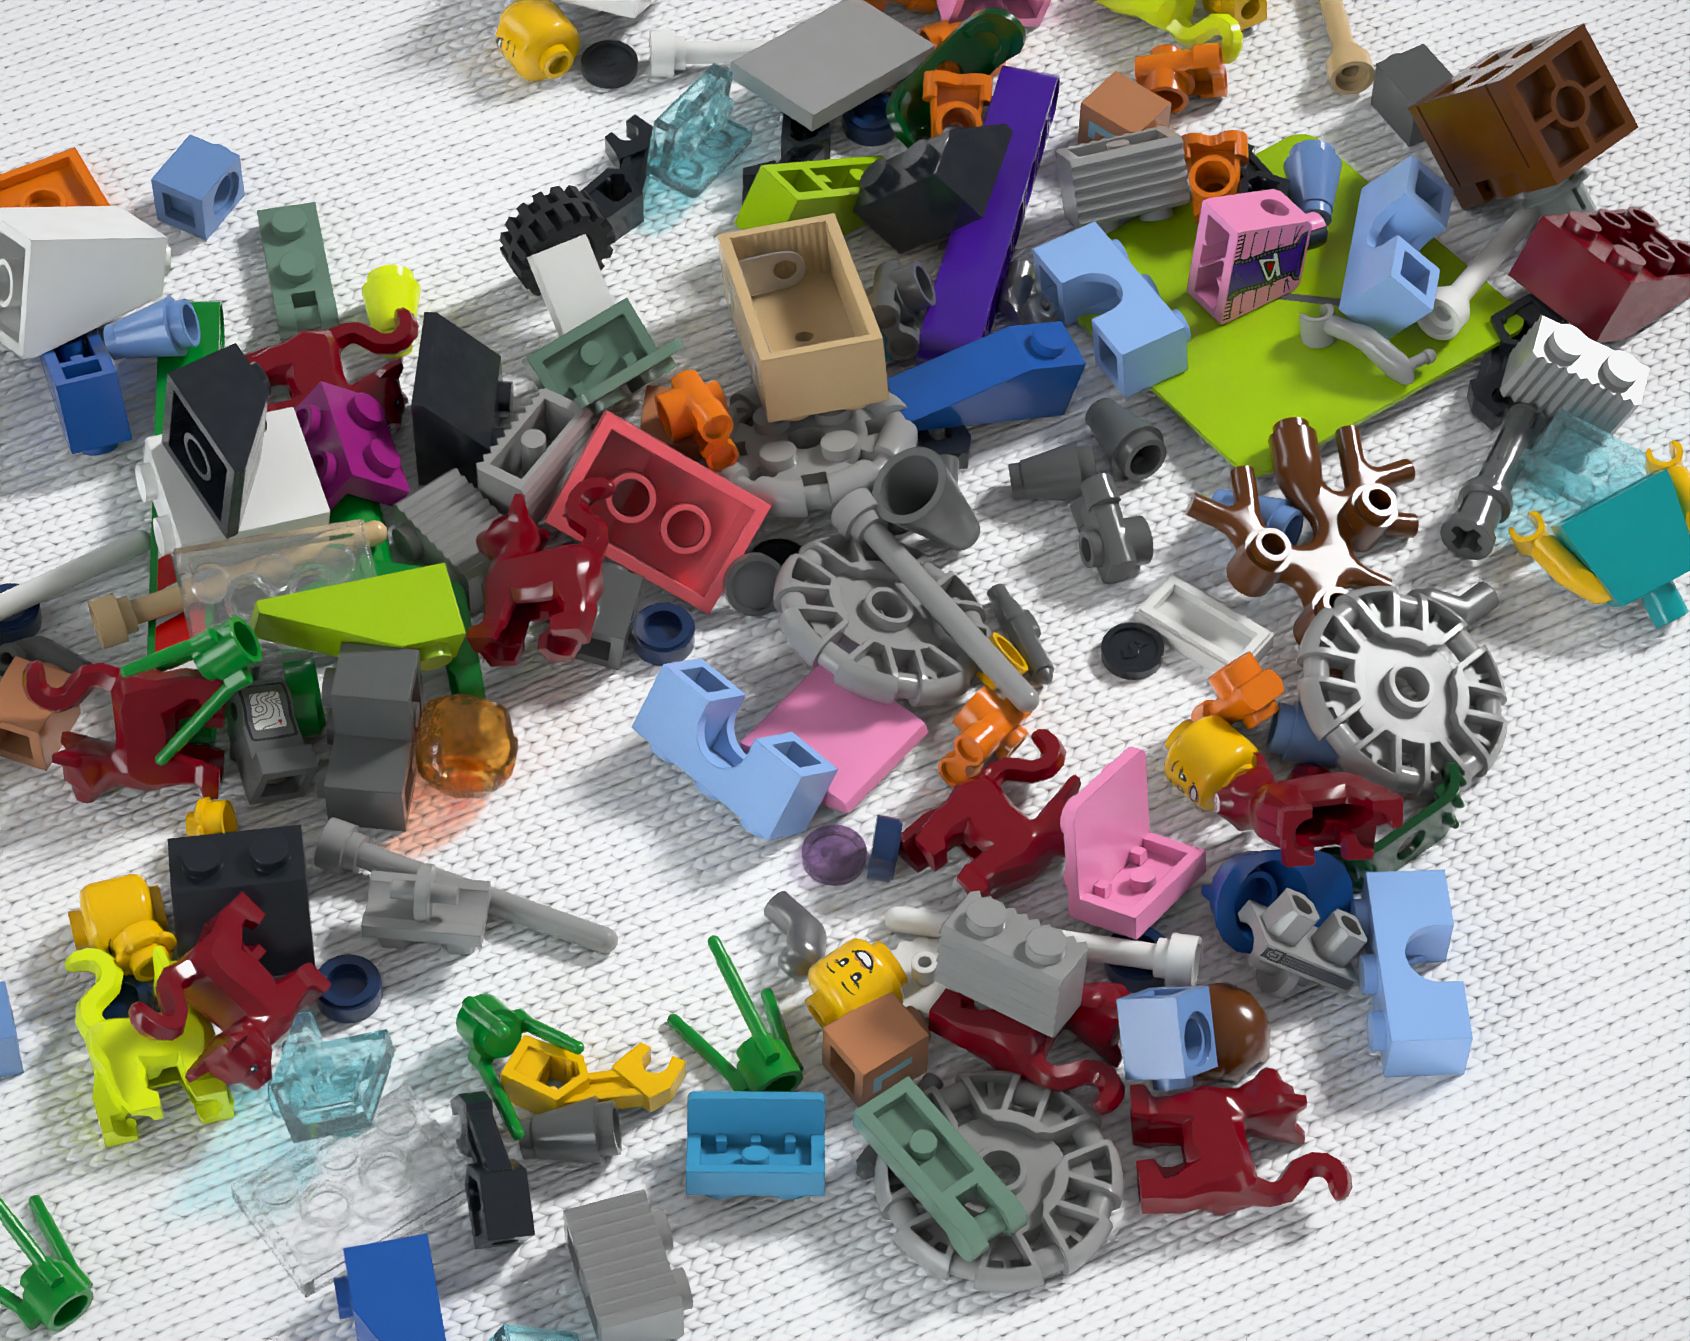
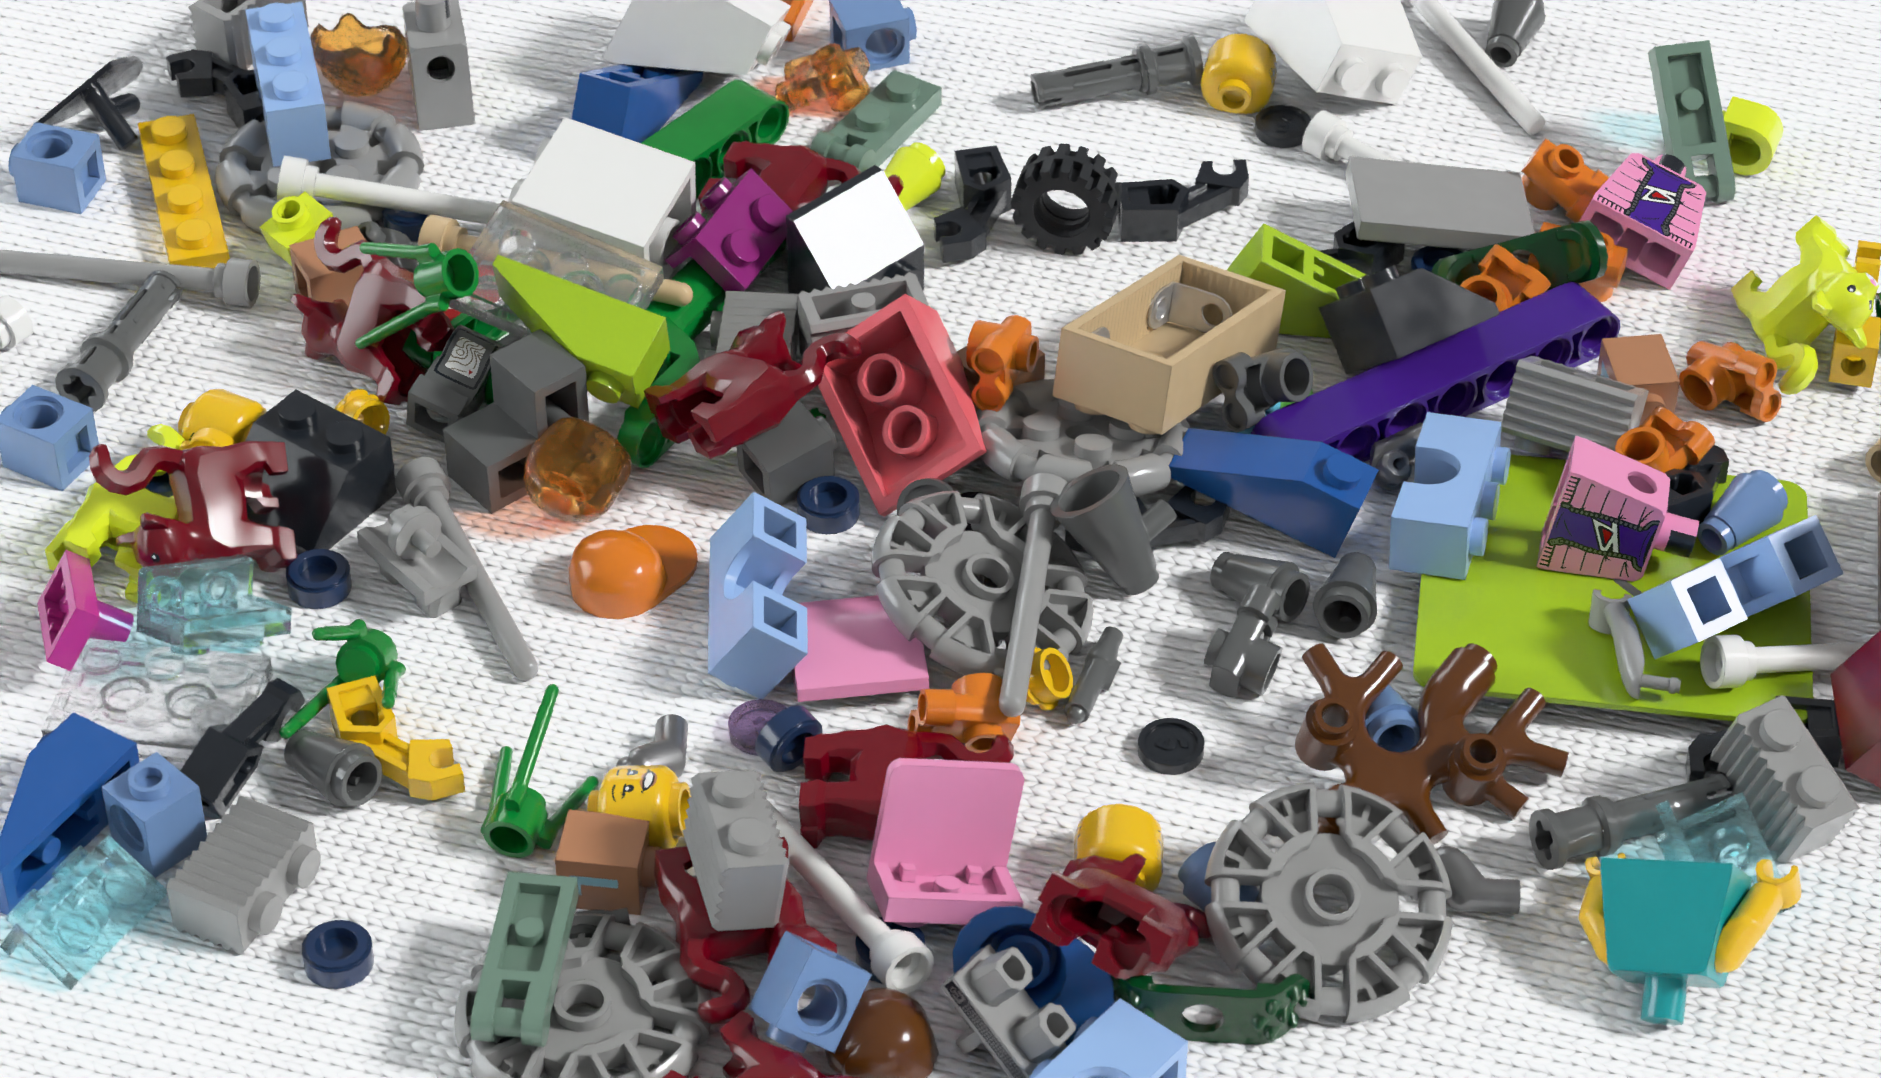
camera: 45 degrees right, 10 degrees down
medium blue cone [104,296,201,360] -> none
black slope [161,343,272,539] -> none
sand green bracket [521,297,685,418] -> none
white tile [527,234,614,337] -> none
clear light blue bracket [645,63,753,198] -> none
dark azure bracket [686,1091,825,1200] -> none
white tile [1134,573,1275,673] -> none
orange plate [1191,651,1284,730] -> none
none -> dark pink tile [37,550,134,671]
none -> medium blue brick [102,752,207,879]
none -> dark blue tile [301,920,374,989]
none -> orange cap [569,525,698,619]
none -> clear orange plate [775,43,871,112]
none -> black piece [934,145,1012,263]
none -> dark grey pin [1030,35,1204,110]

